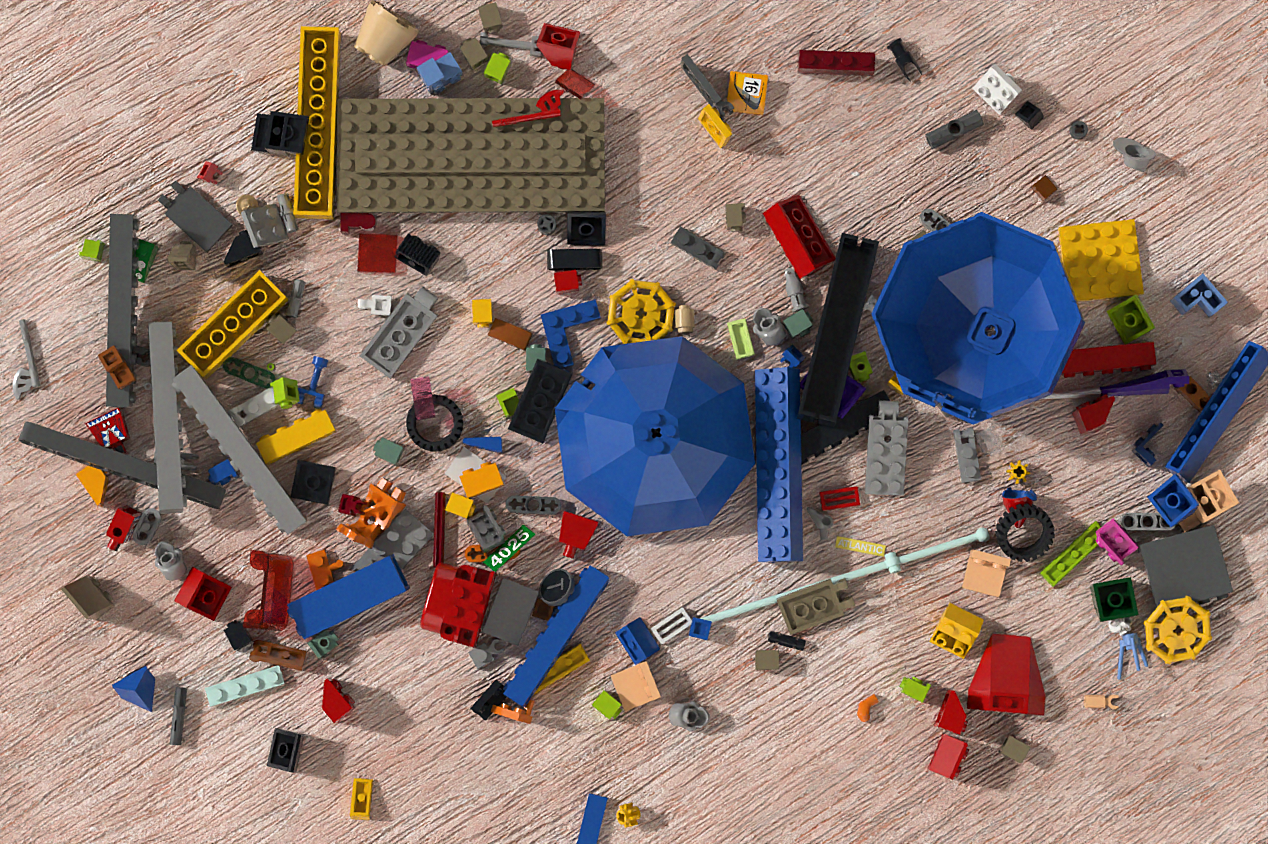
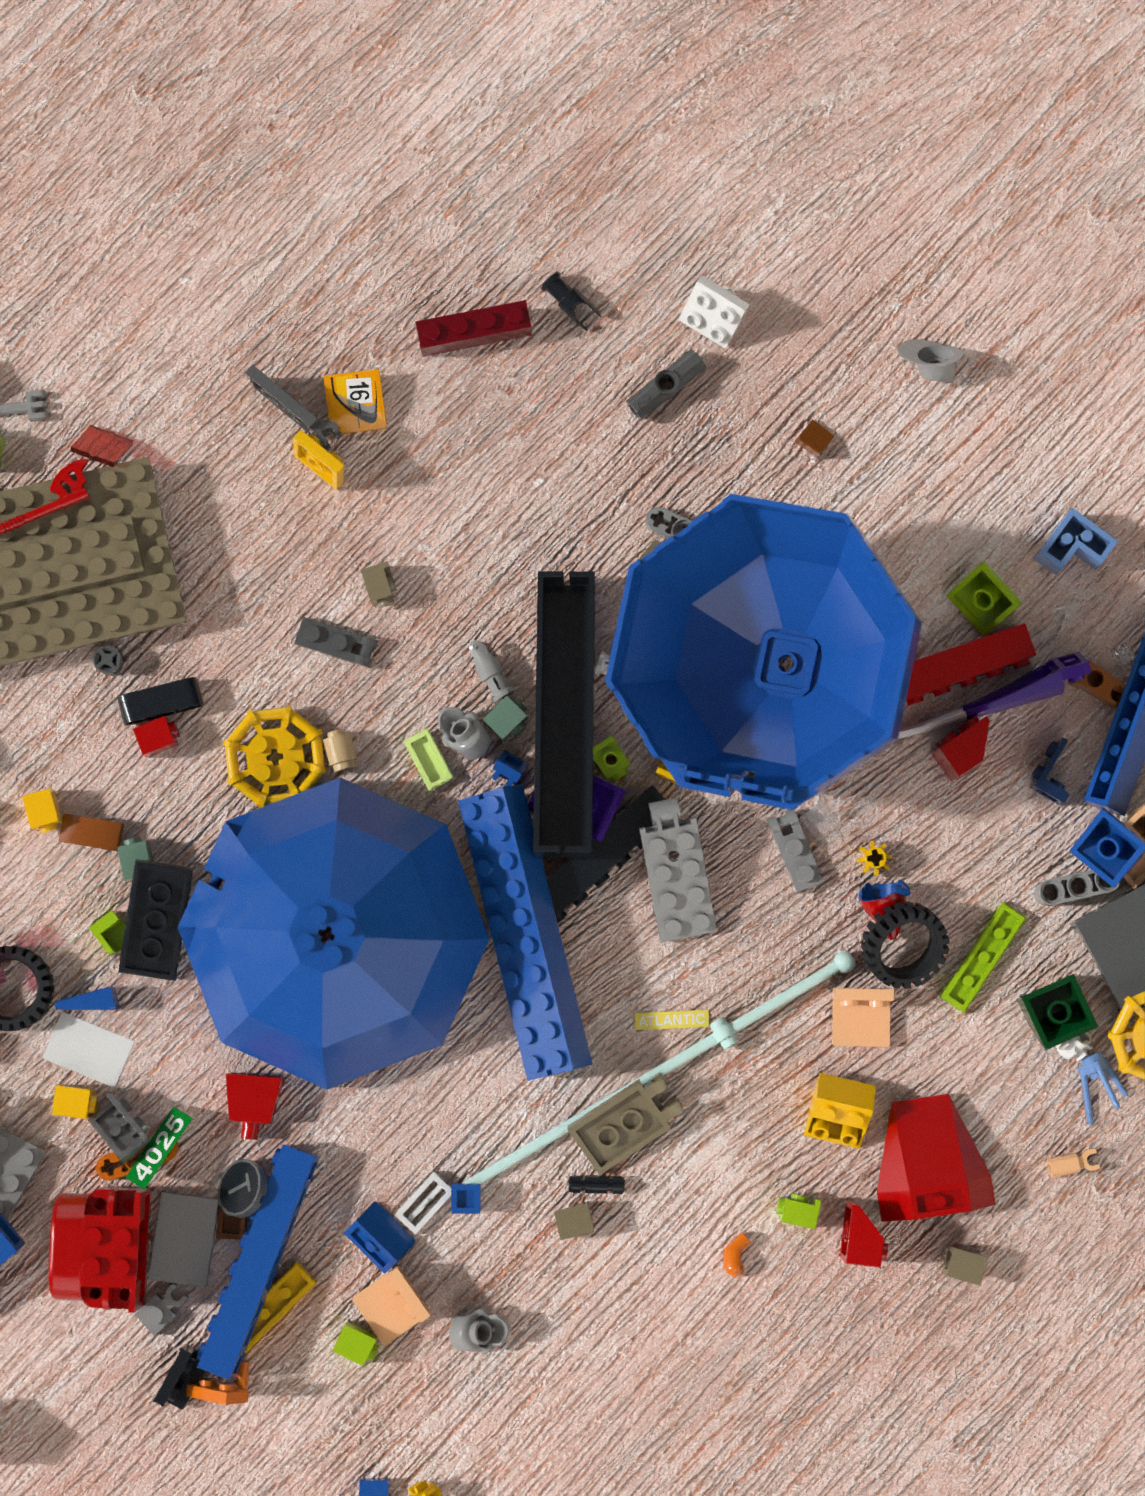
camera: 15 degrees left, 0 degrees up
dark red axle [433,492,446,568] -> none
light orange brick [459,461,504,499] -> none
dark grey beam [506,495,562,515] -> none
red slope [536,23,581,70] -> none
blue plate [541,300,601,368] -> none
black slope [567,211,606,246] -> none
red slope [763,195,836,279] -> none
light grey animal [807,507,834,540] -> none
red tile [819,486,860,511] -> none
slope [927,734,969,780] -> none
black slope [1015,101,1044,130] -> none
yellow plate [1058,219,1144,302] -> none
dark grey bush [1069,121,1088,140] -> none
dark pink bracket [1096,518,1139,565] -> none

